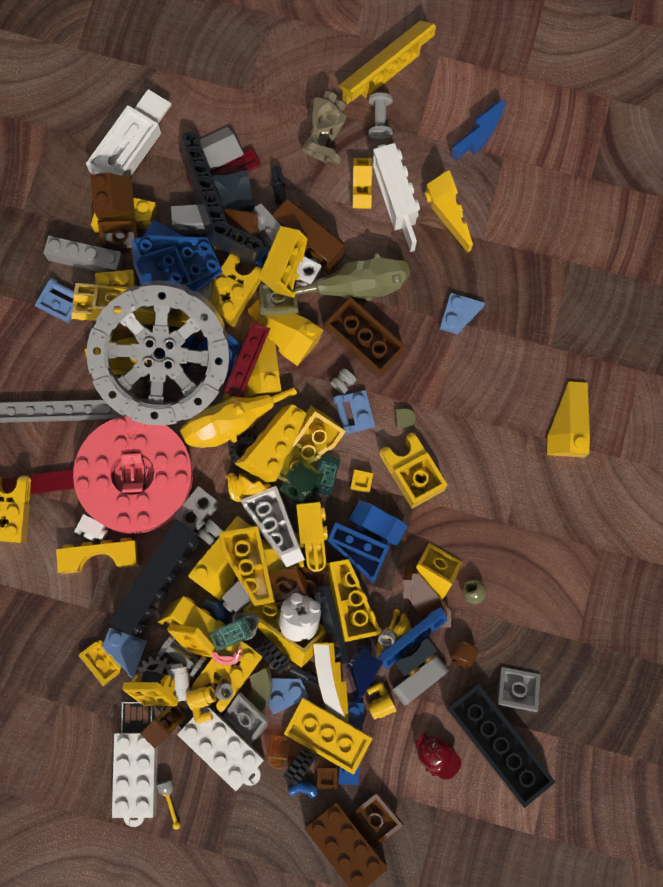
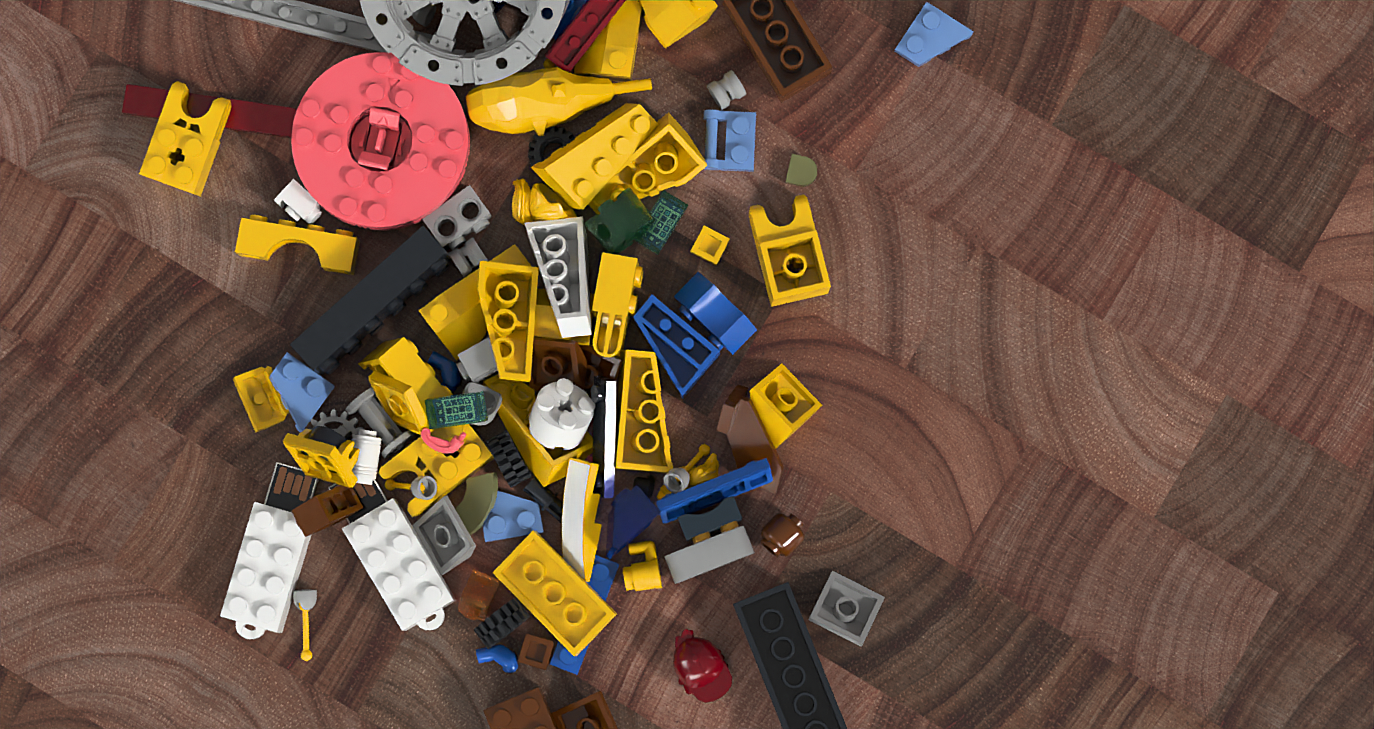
camera: 25 degrees right, 5 degrees up
yellow piece [186,686,216,724] -> none
olive piece [462,580,487,605] -> none
yellow wedge [546,382,590,458] -> none

